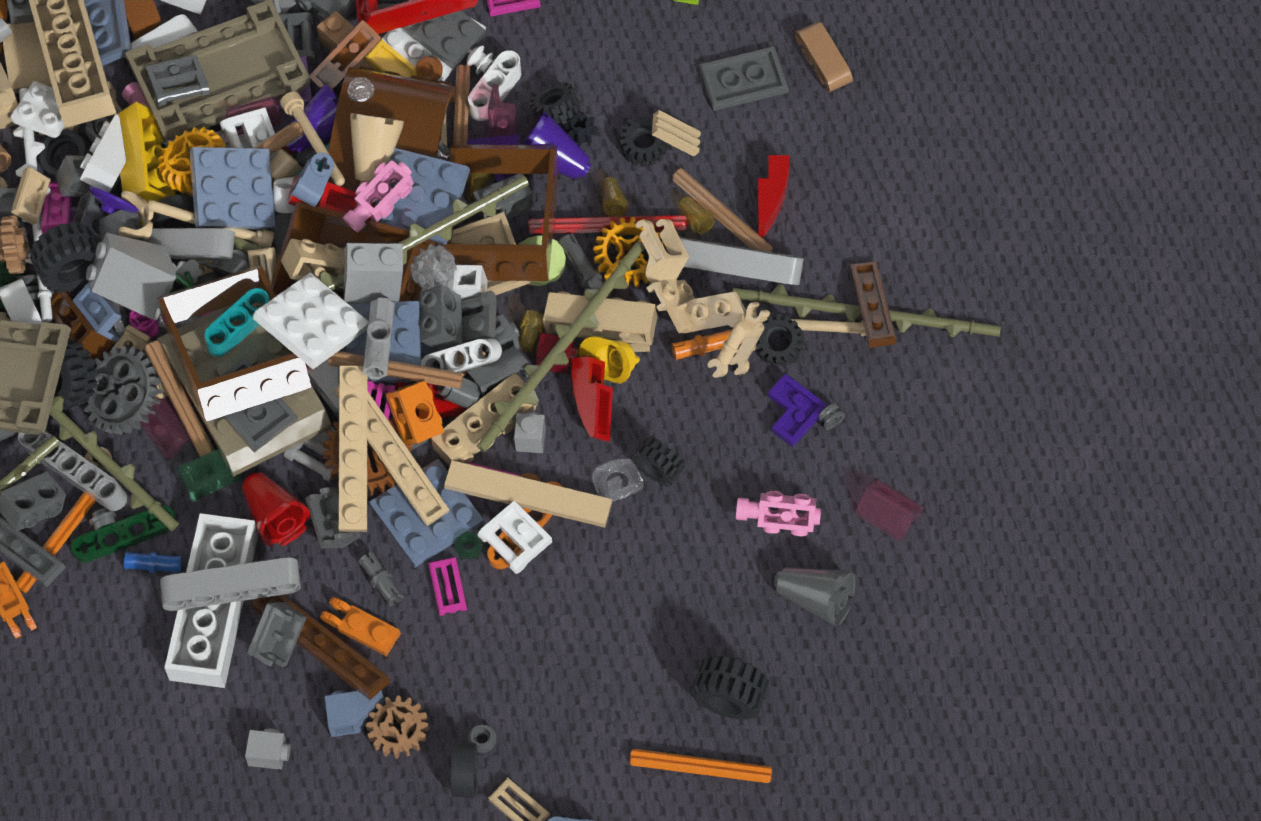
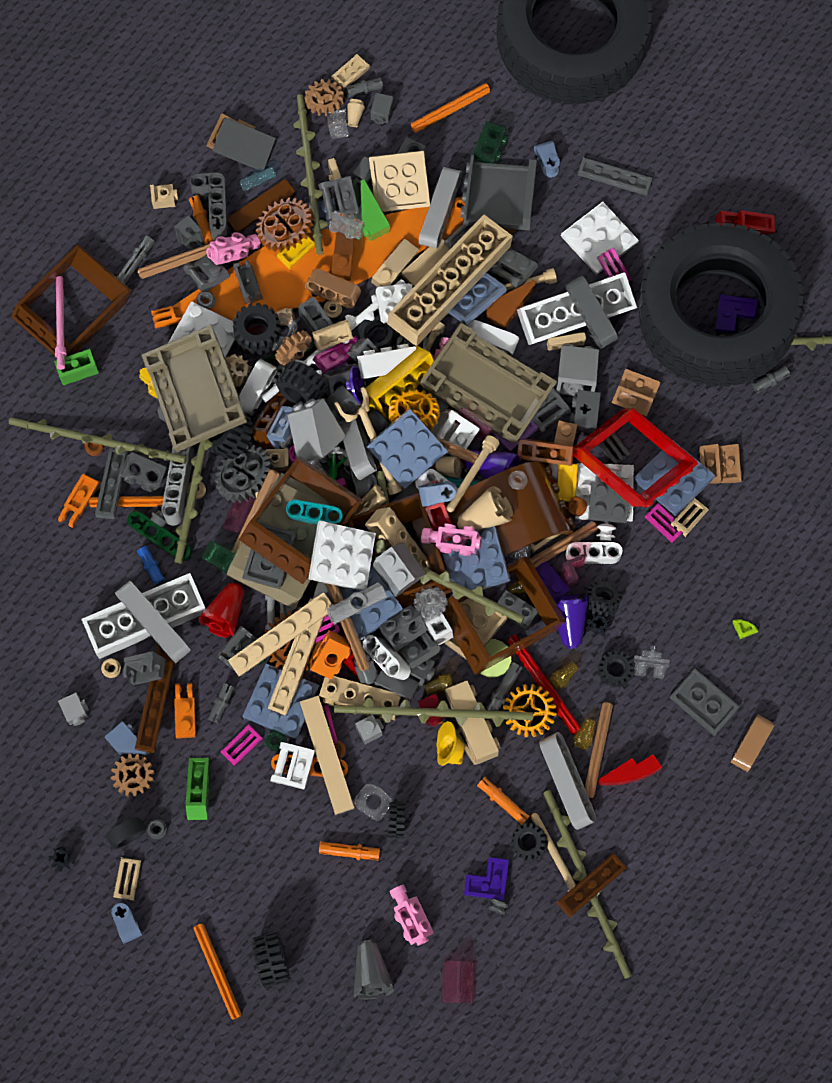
camera: 55 degrees right, 10 degrees up
dark grey plate [146,55,210,107] -> none
red slope [572,357,613,442] -> none
tan piece [636,219,770,378] -> none
tan tile [652,110,701,157] -> none
none -> tan plate [101,658,121,678]
none -> bright green slope [185,758,209,820]
none -> orange pin [319,841,380,861]
none -> clear hips [632,646,670,679]

